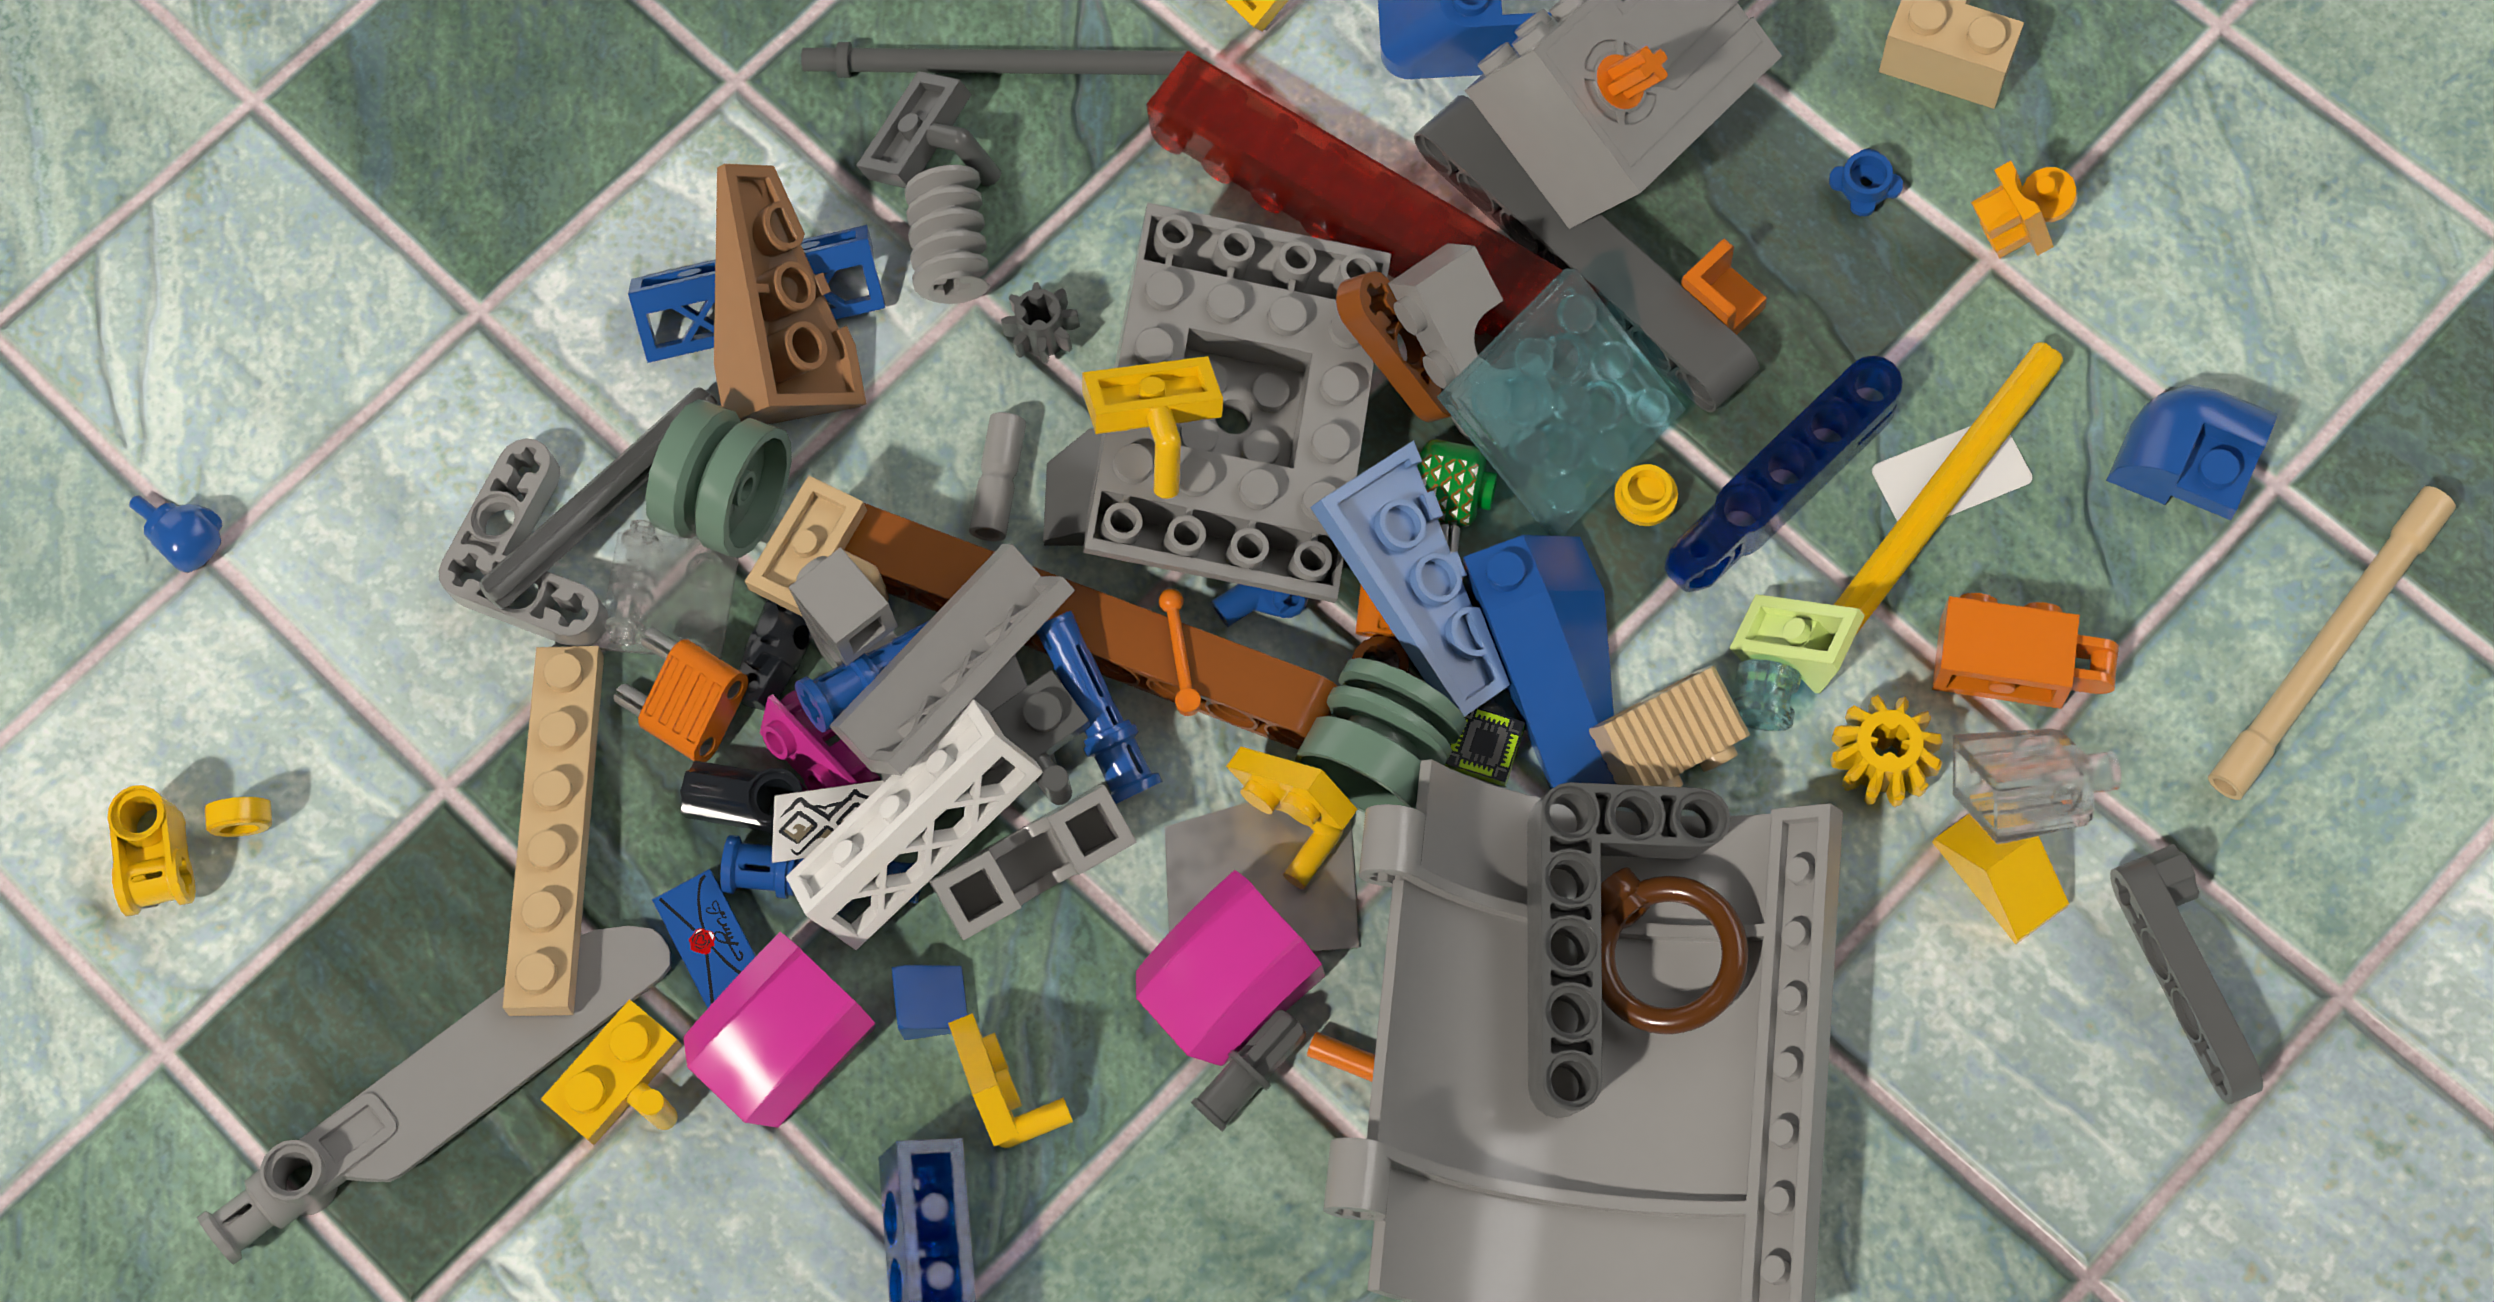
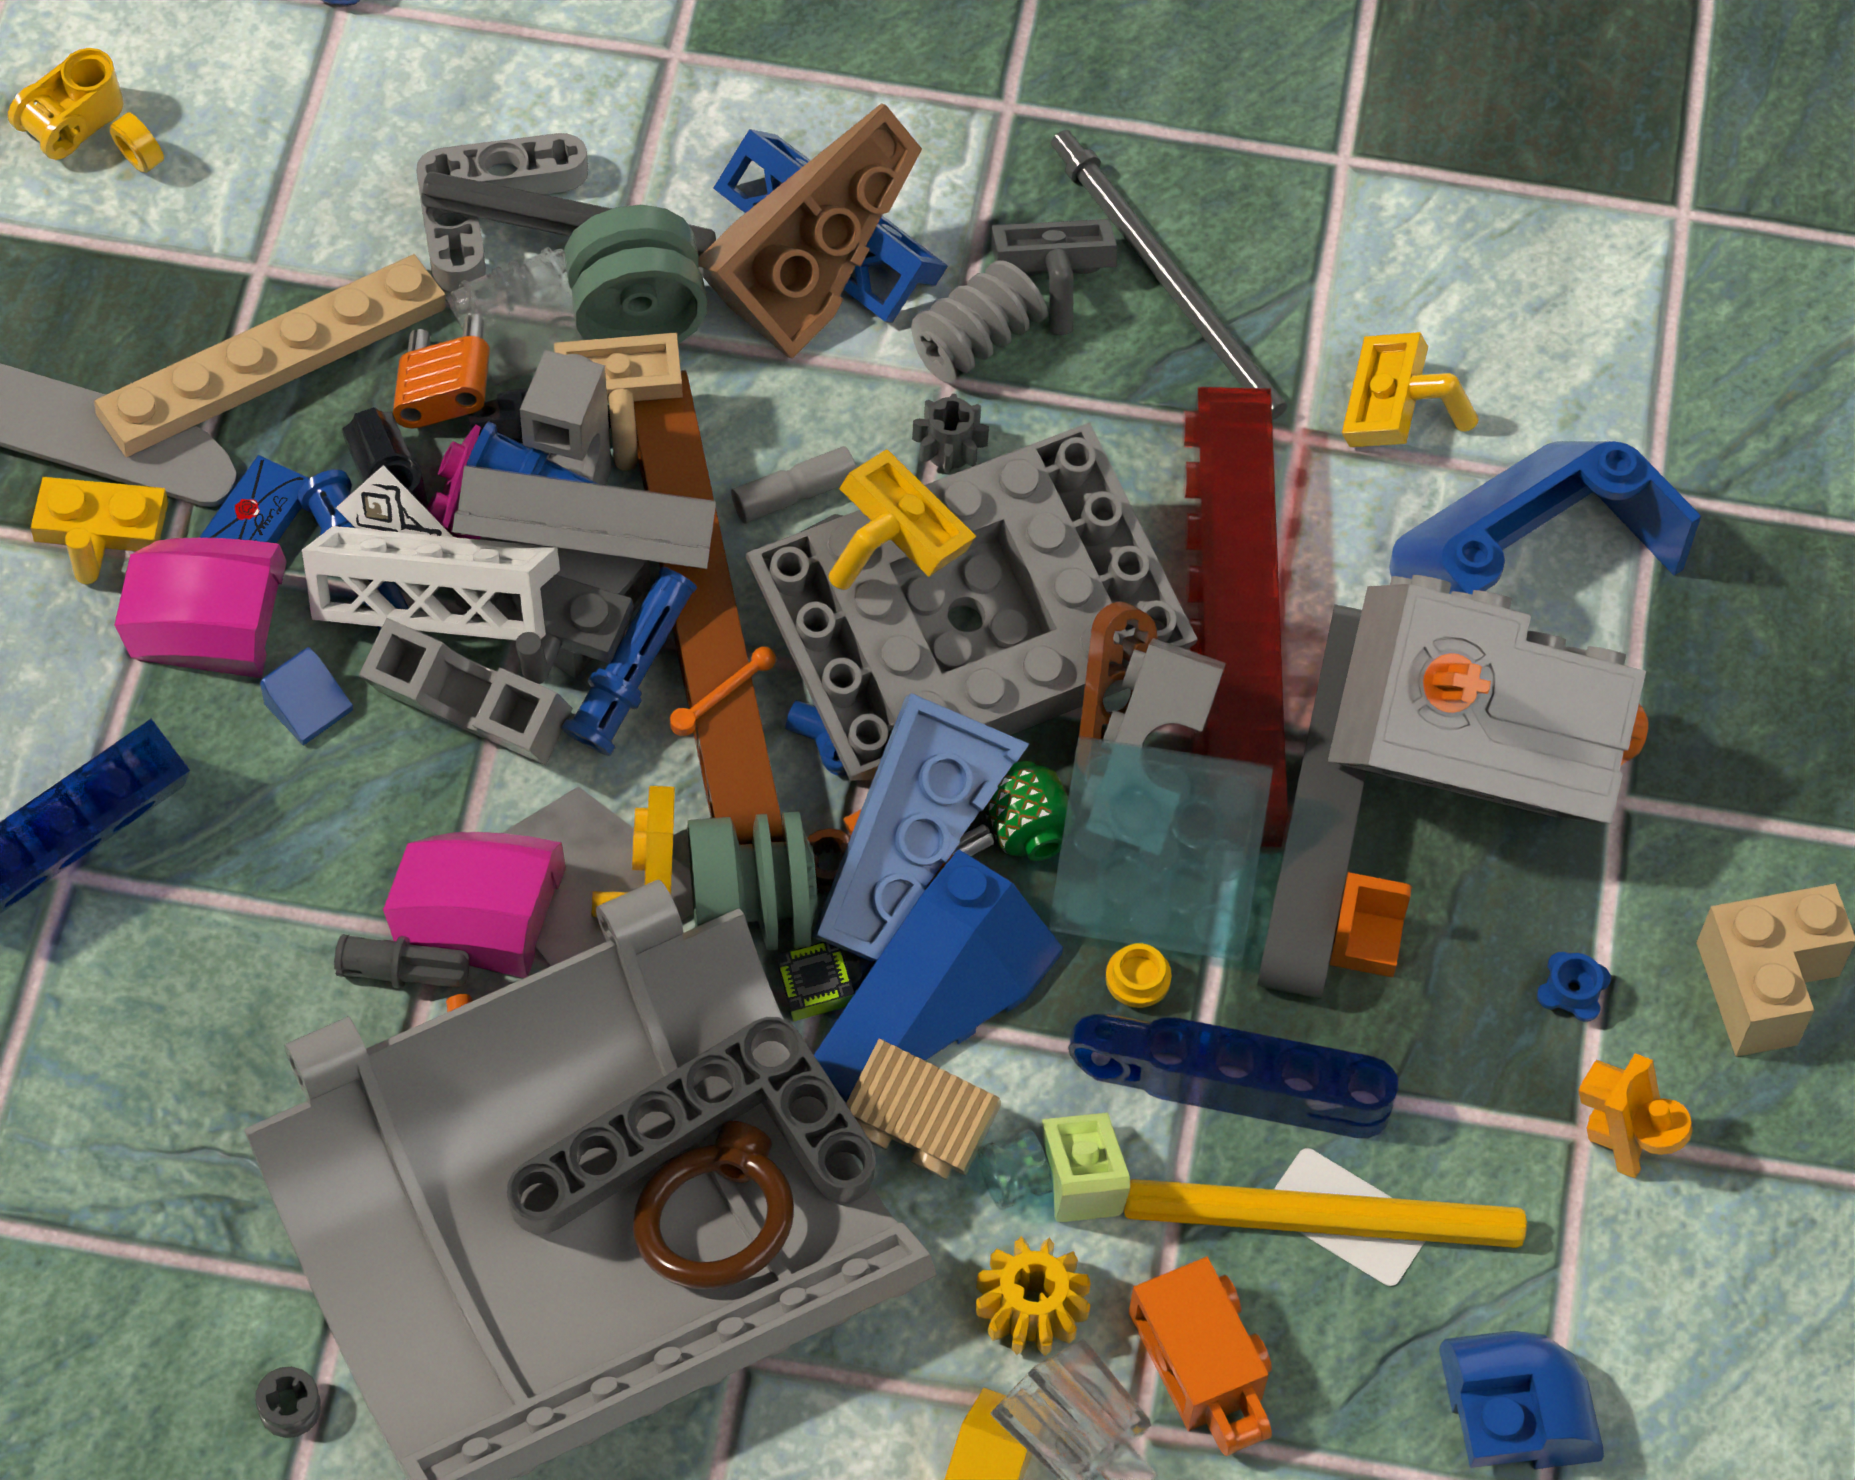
camera: 45 degrees right, 10 degrees down
yellow plate [948,1013,1073,1148] -> none

